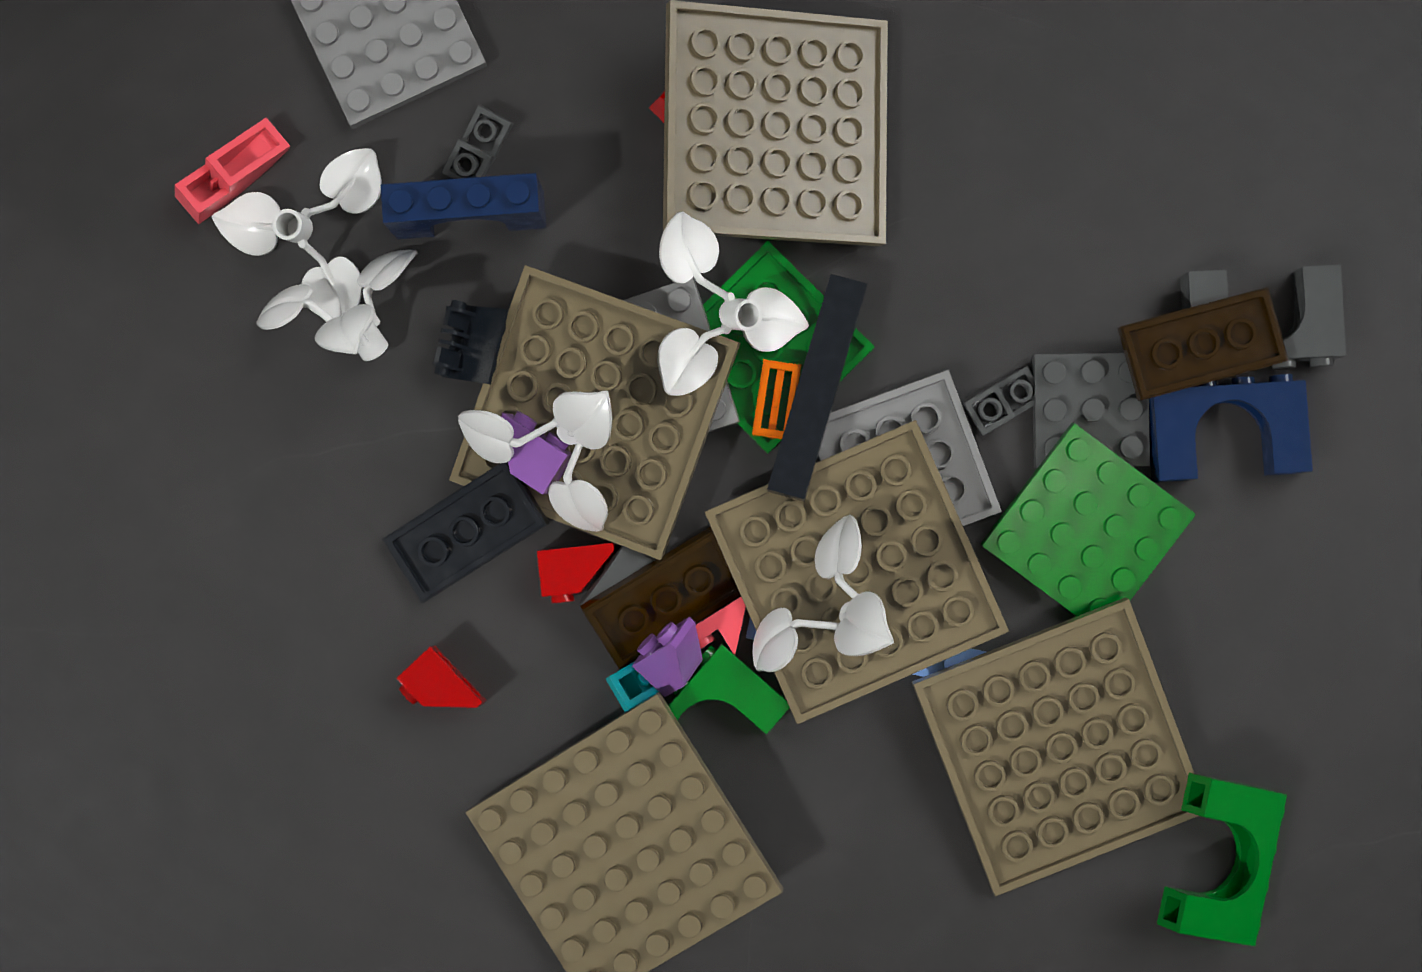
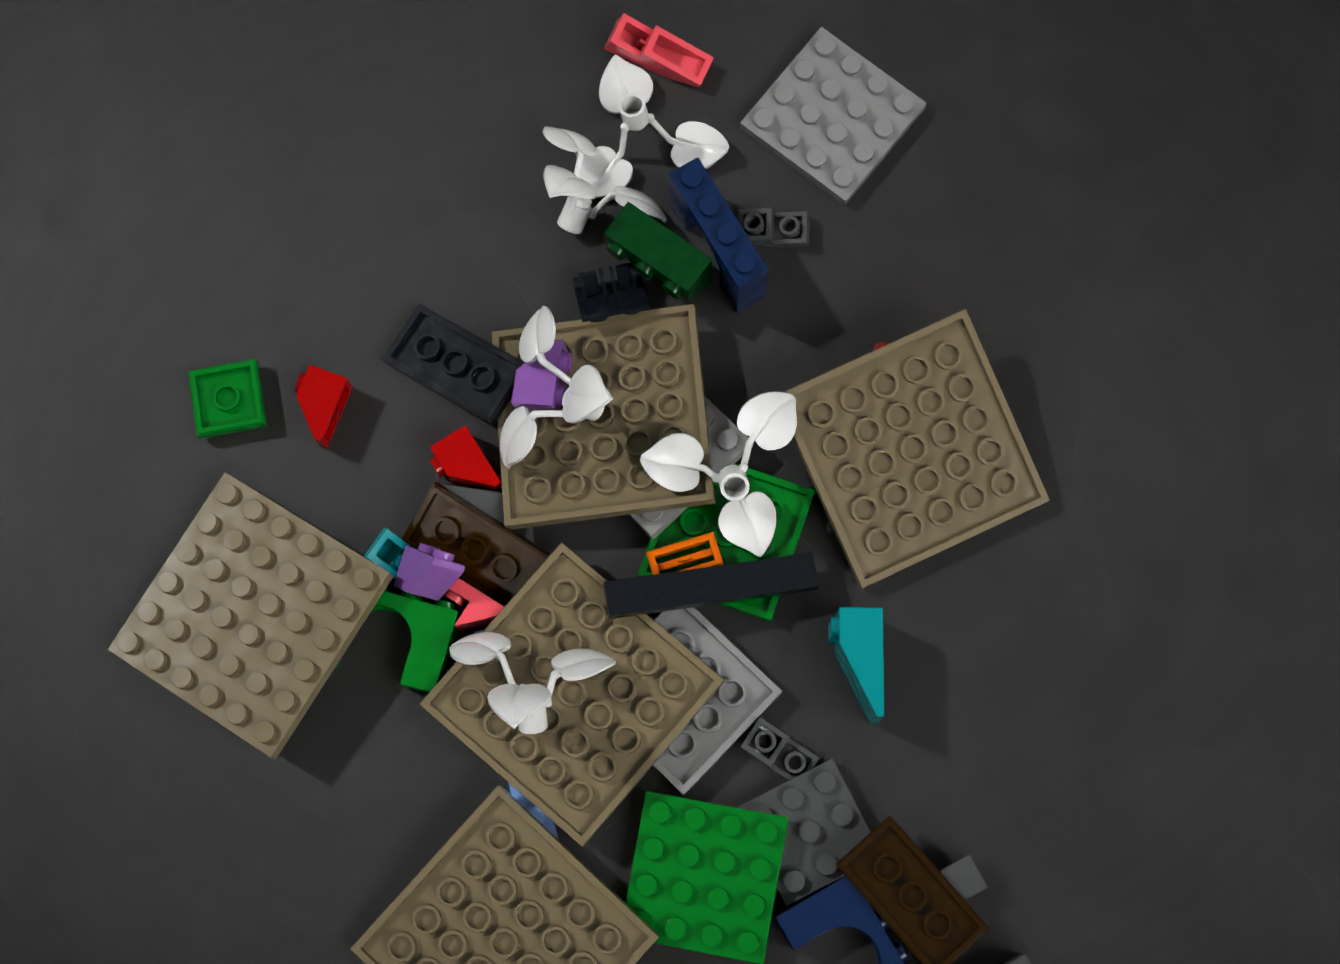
camera: 65 degrees right, 10 degrees down
none -> green plate [188,359,267,439]
none -> dark green slope [604,201,712,302]
none -> teal slope [828,607,884,724]

